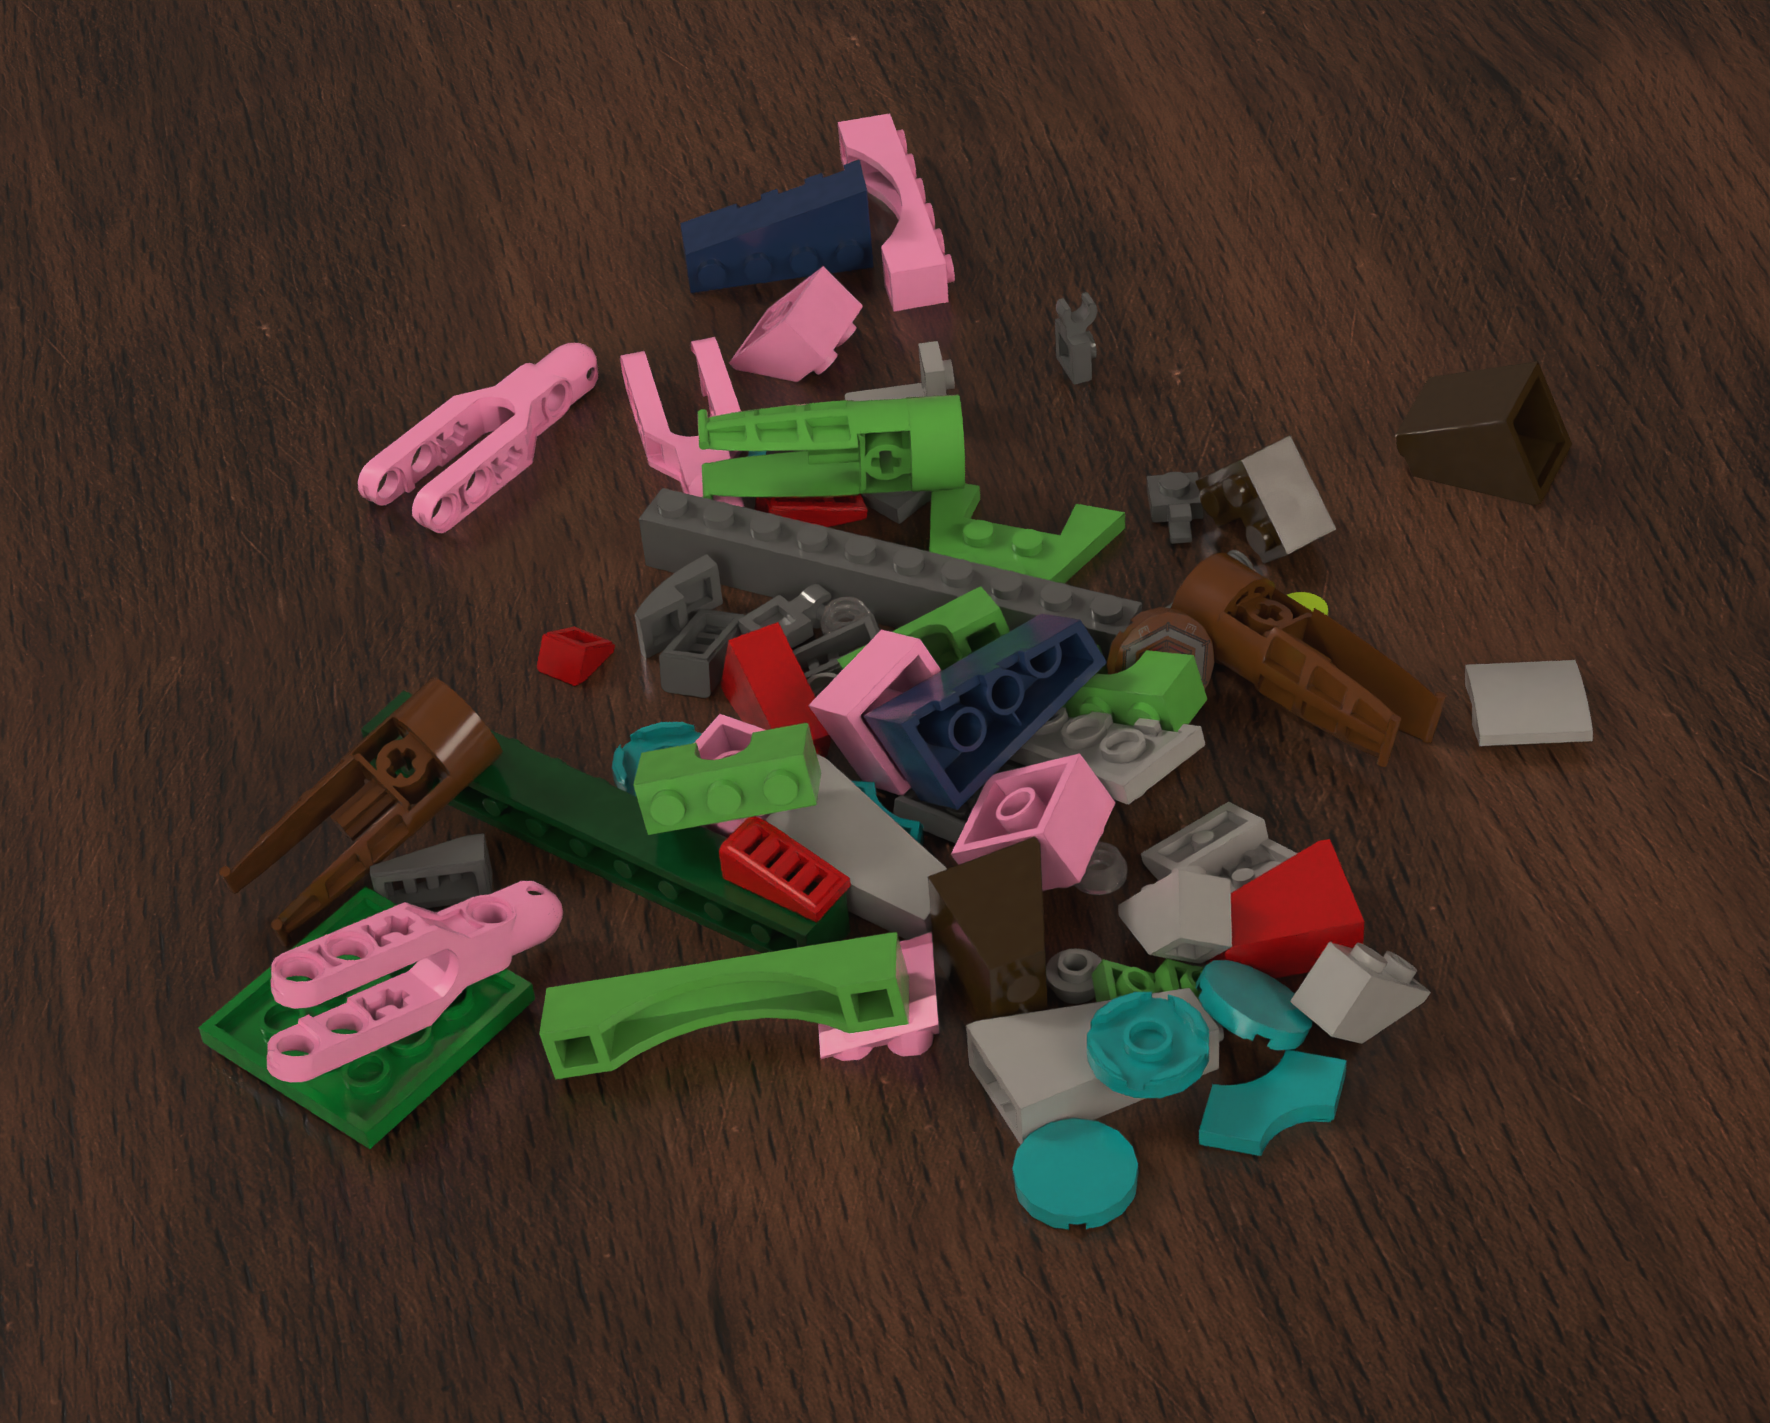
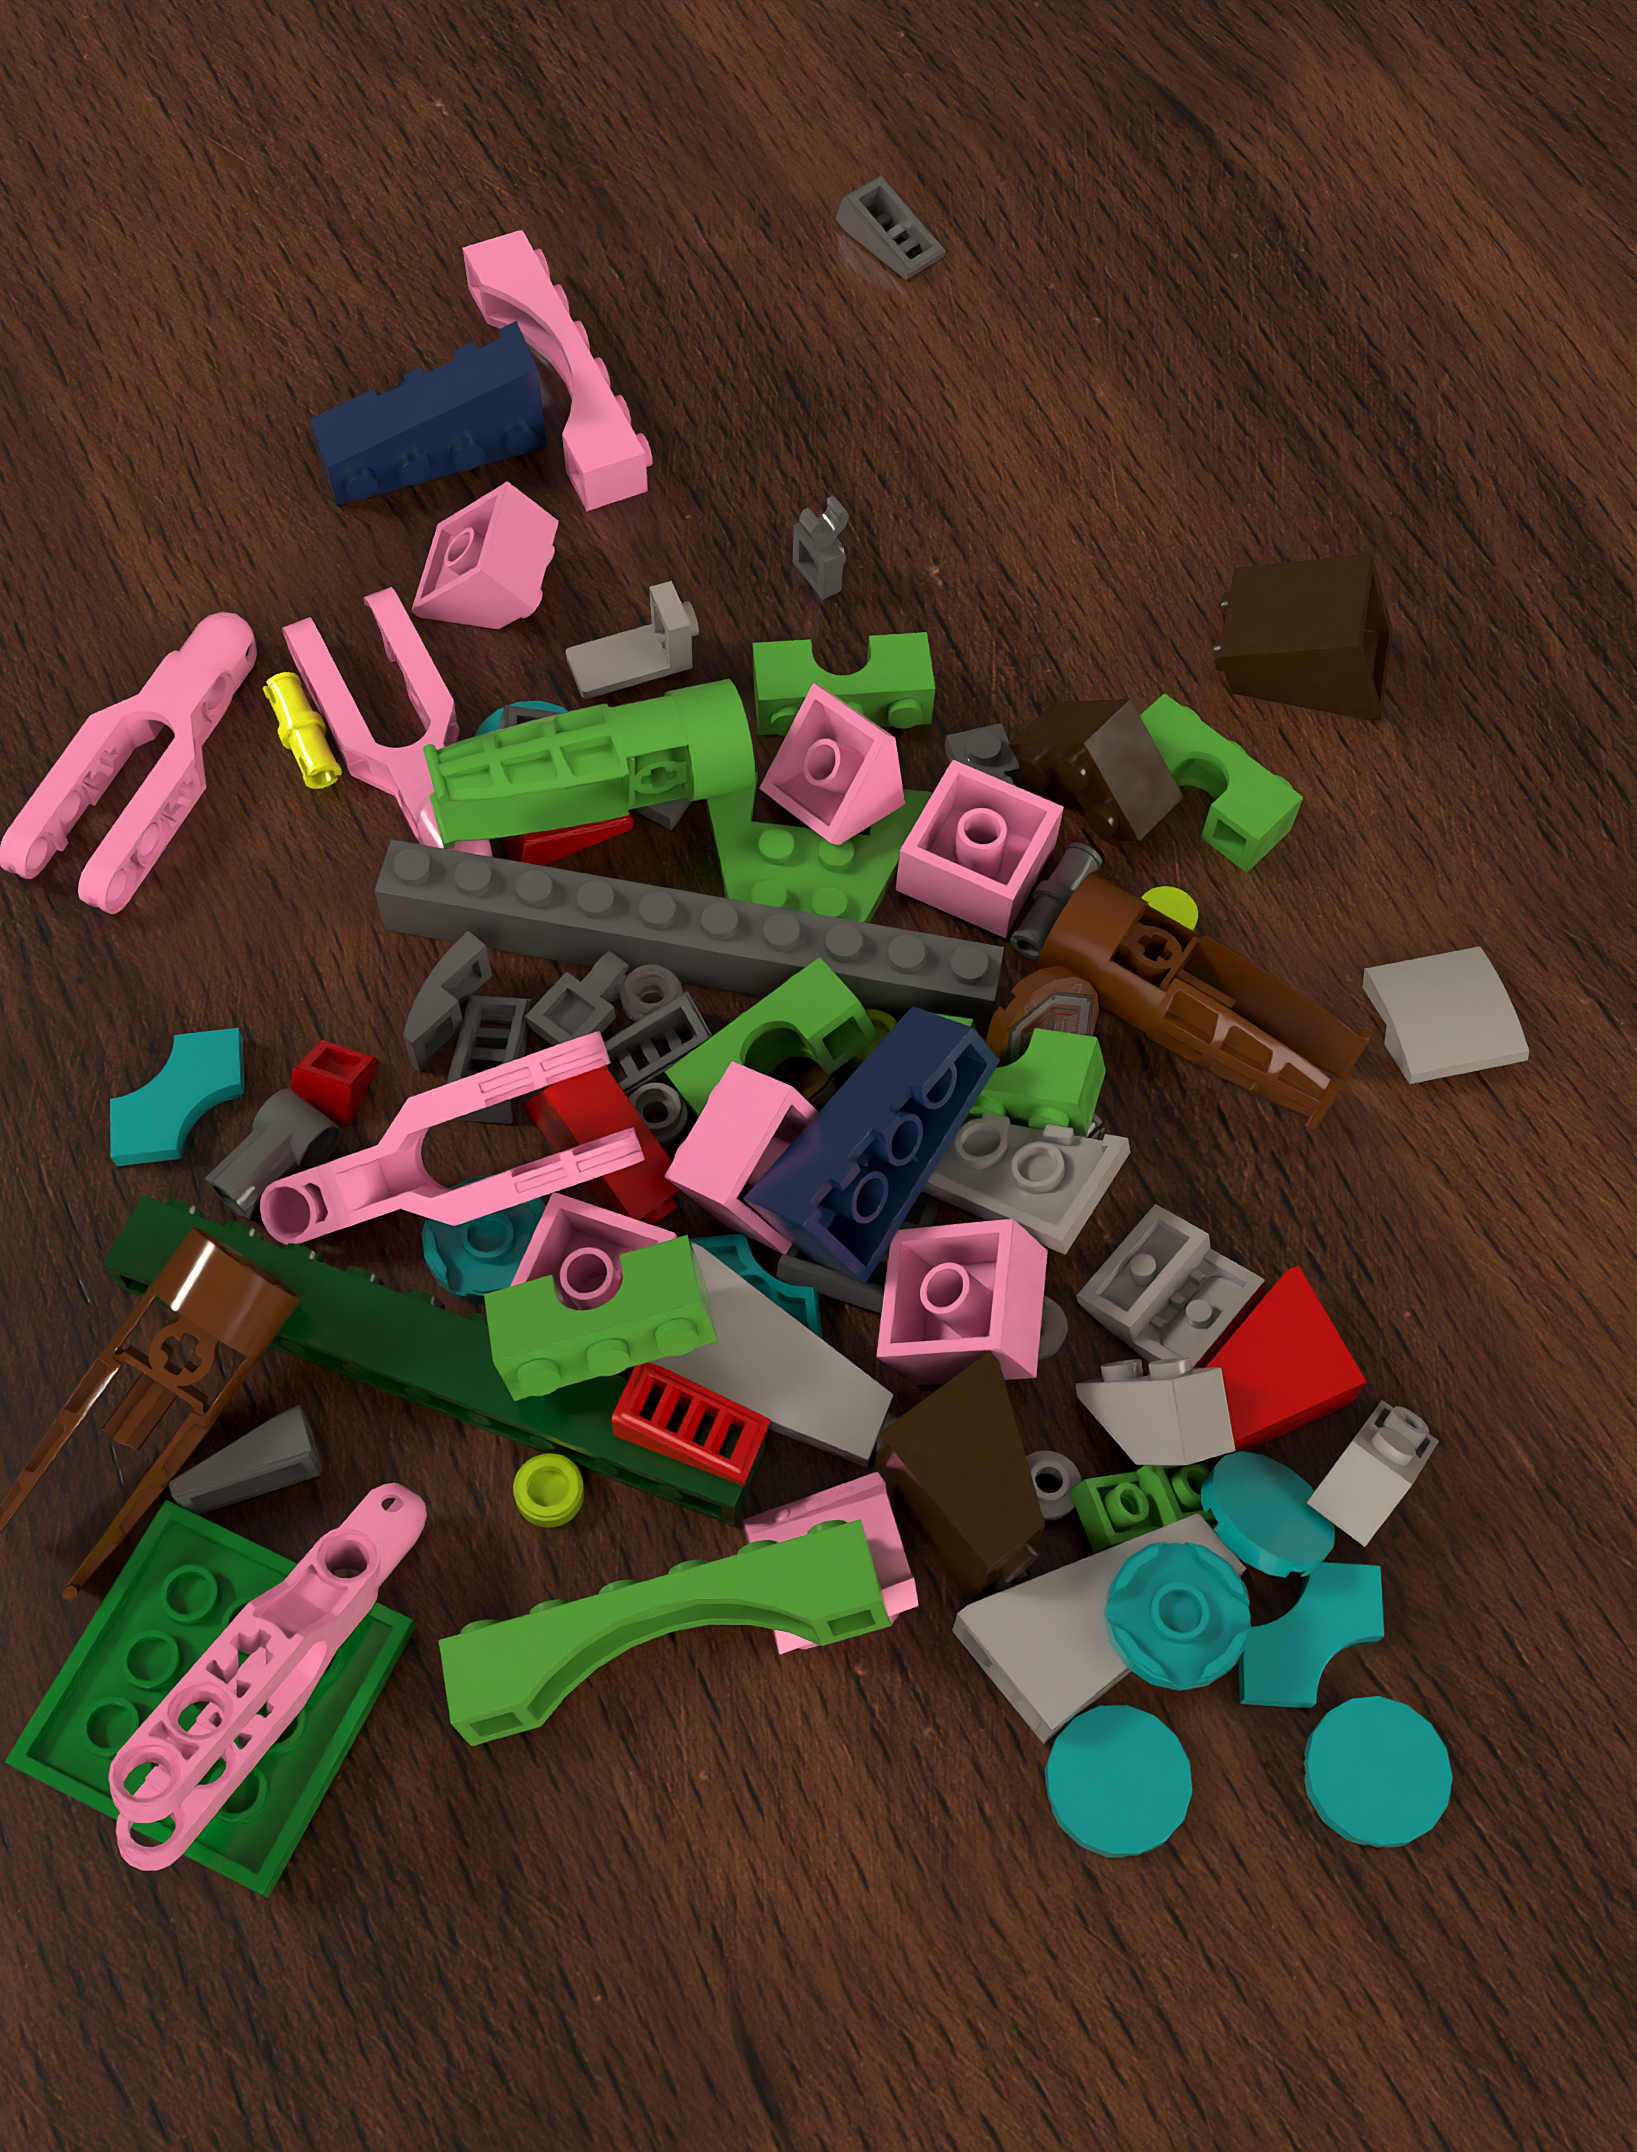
camera: 20 degrees left, 20 degrees up
none -> teal tile [110,1028,245,1166]
none -> dark grey piece [205,1088,341,1220]
none -> bright pink piece [260,1031,645,1245]
none -> neon yellow pin [263,672,342,789]
none -> lime tile [513,1453,584,1528]
none -> bright green arch [753,632,935,736]
none -> bright pink slope [759,683,905,845]
none -> dark grey slope [835,176,946,280]
none -> bright pink brick [896,760,1064,938]
none -> bright green arch [1140,693,1303,873]
none -> teal tile [1303,1696,1453,1848]

